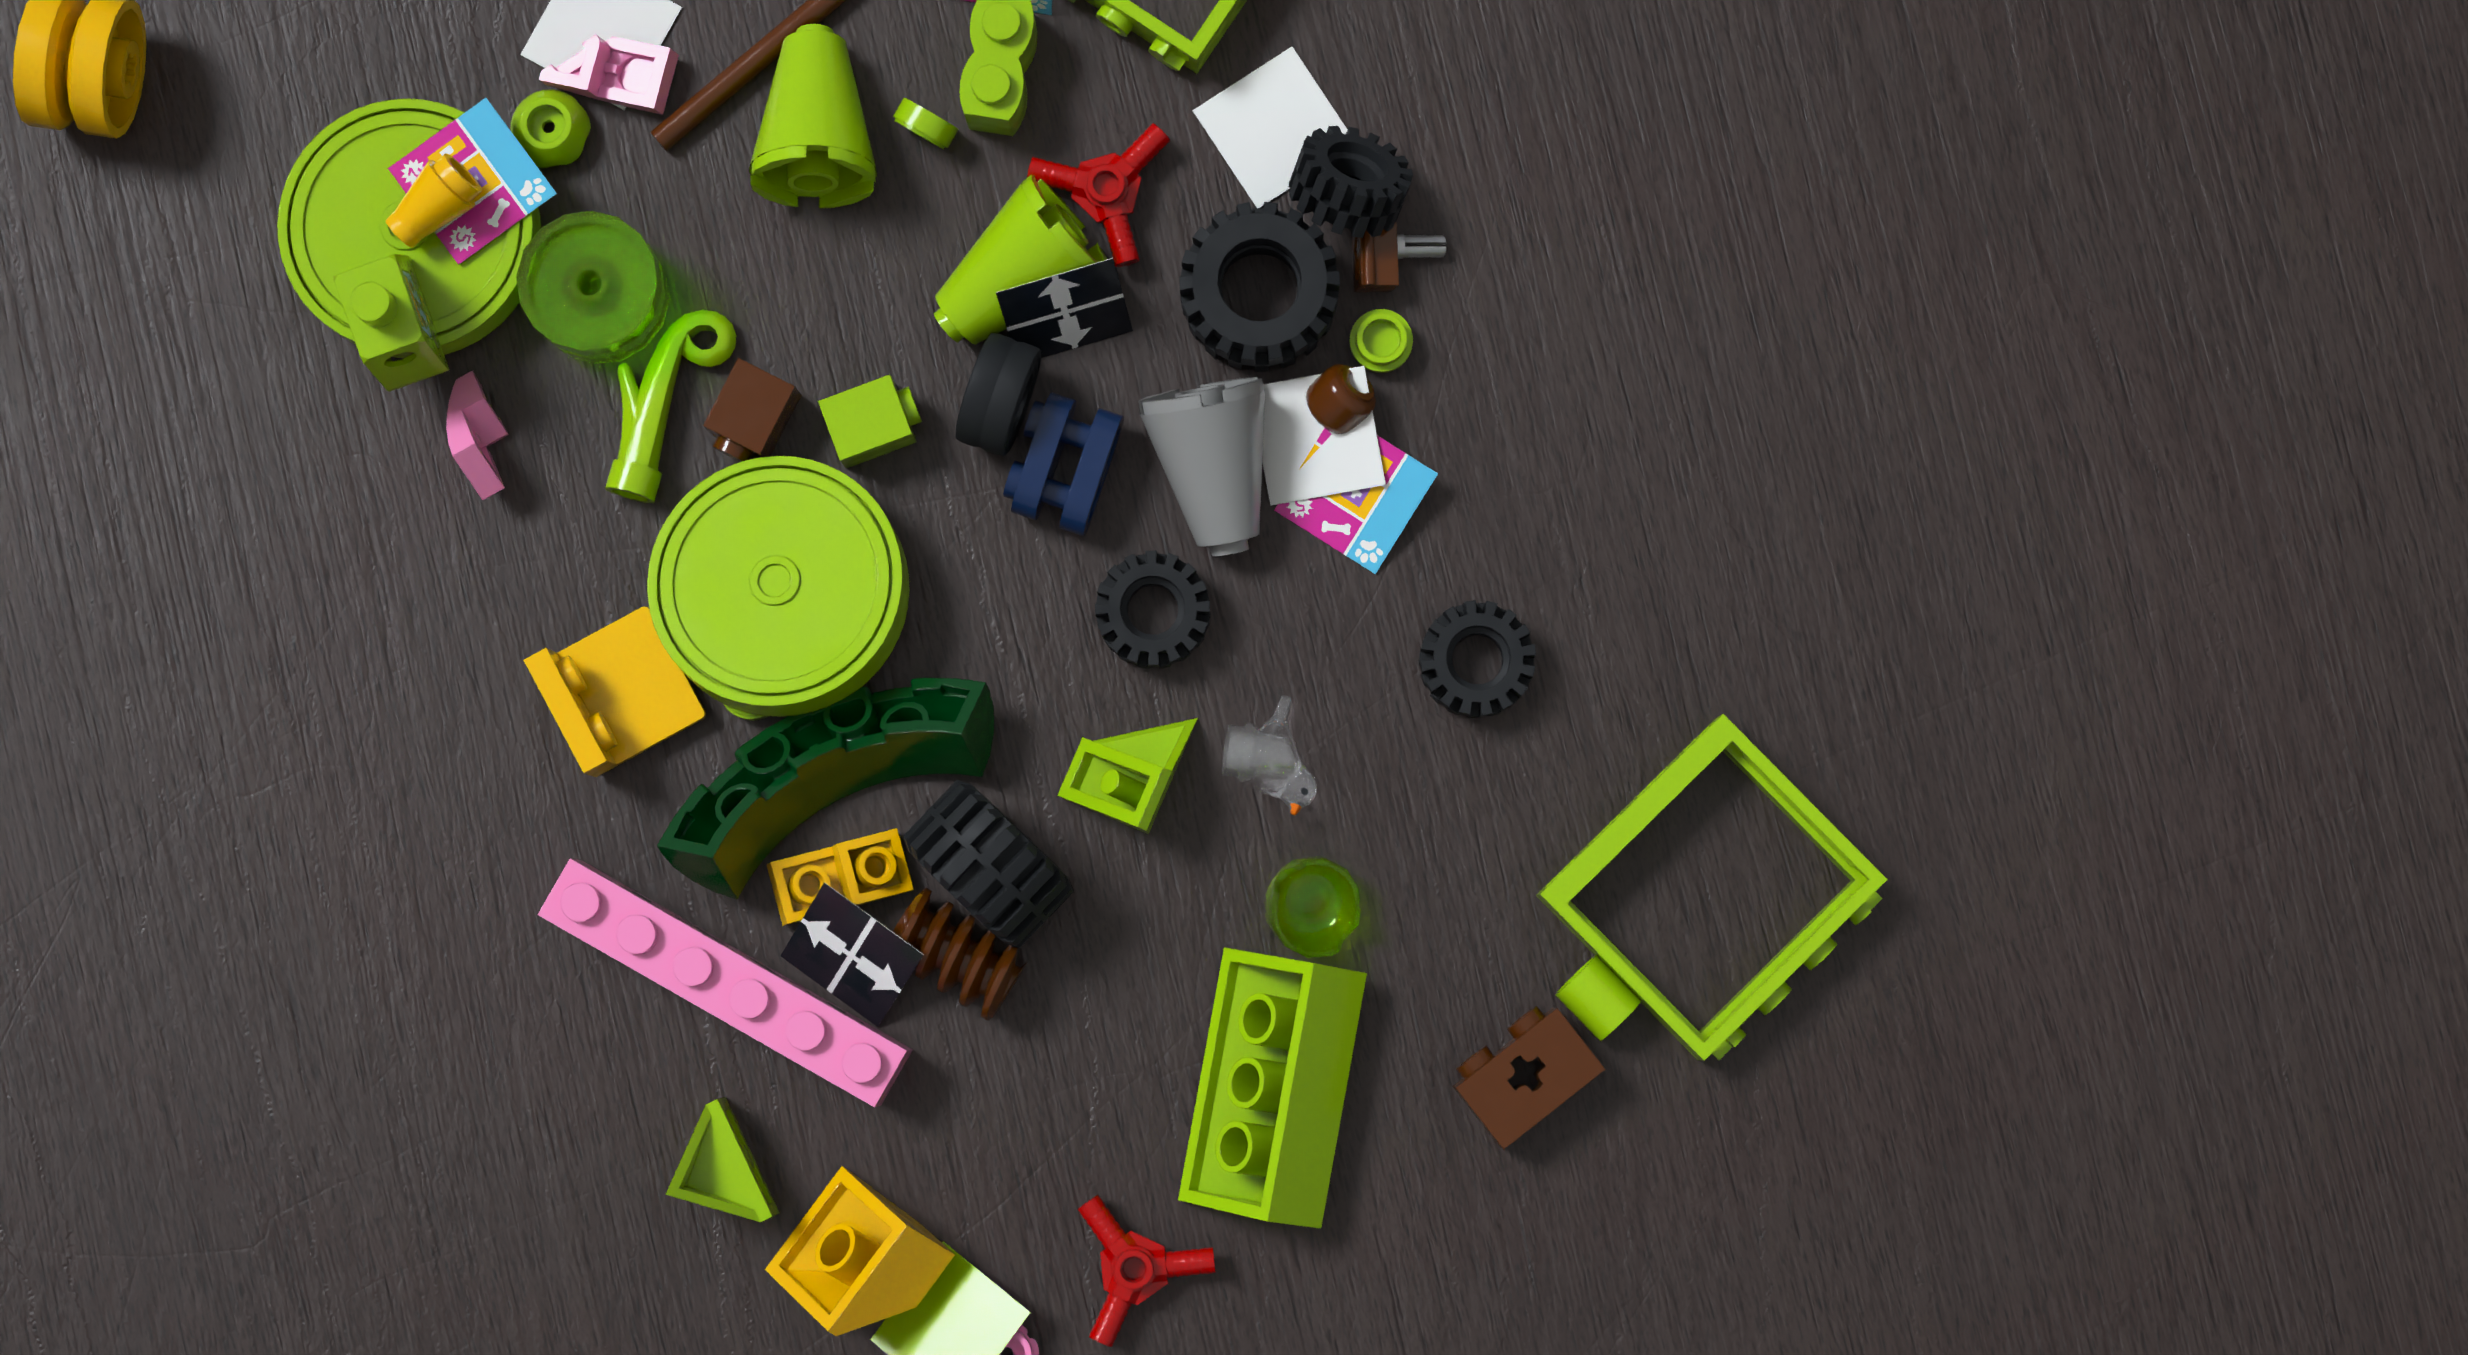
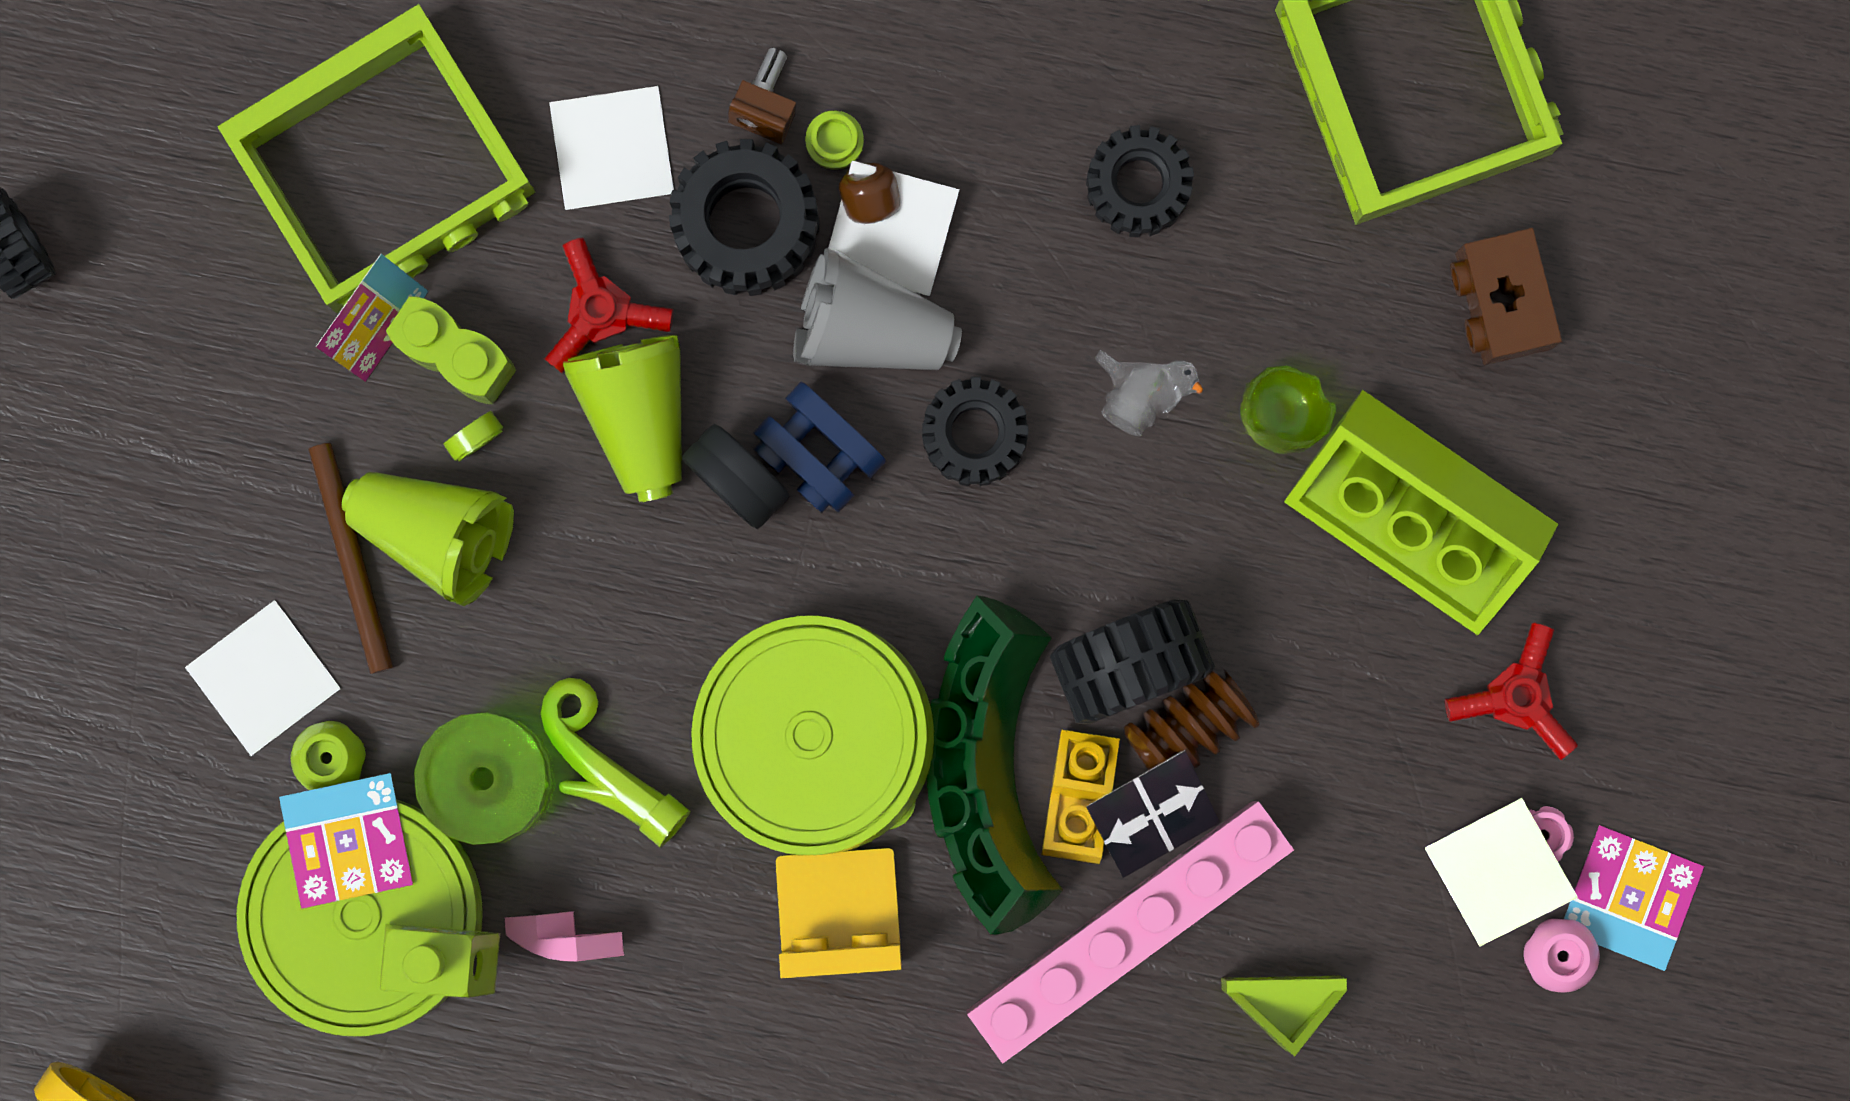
camera: 65 degrees left, 0 degrees up
yellow cone [385,153,482,248] -> none
slope [539,35,679,115] -> none
reddish brown brick [703,358,802,462] -> none
yellow slope [765,1166,955,1336] -> none
lime brick [818,374,922,469] -> none
black sticker [996,258,1133,358] -> none
lime slope [1057,718,1198,834] -> none
sticker [1274,428,1438,574] -> none
black tyre [1288,126,1413,238] -> none
lime beam [1555,955,1641,1041] -> none

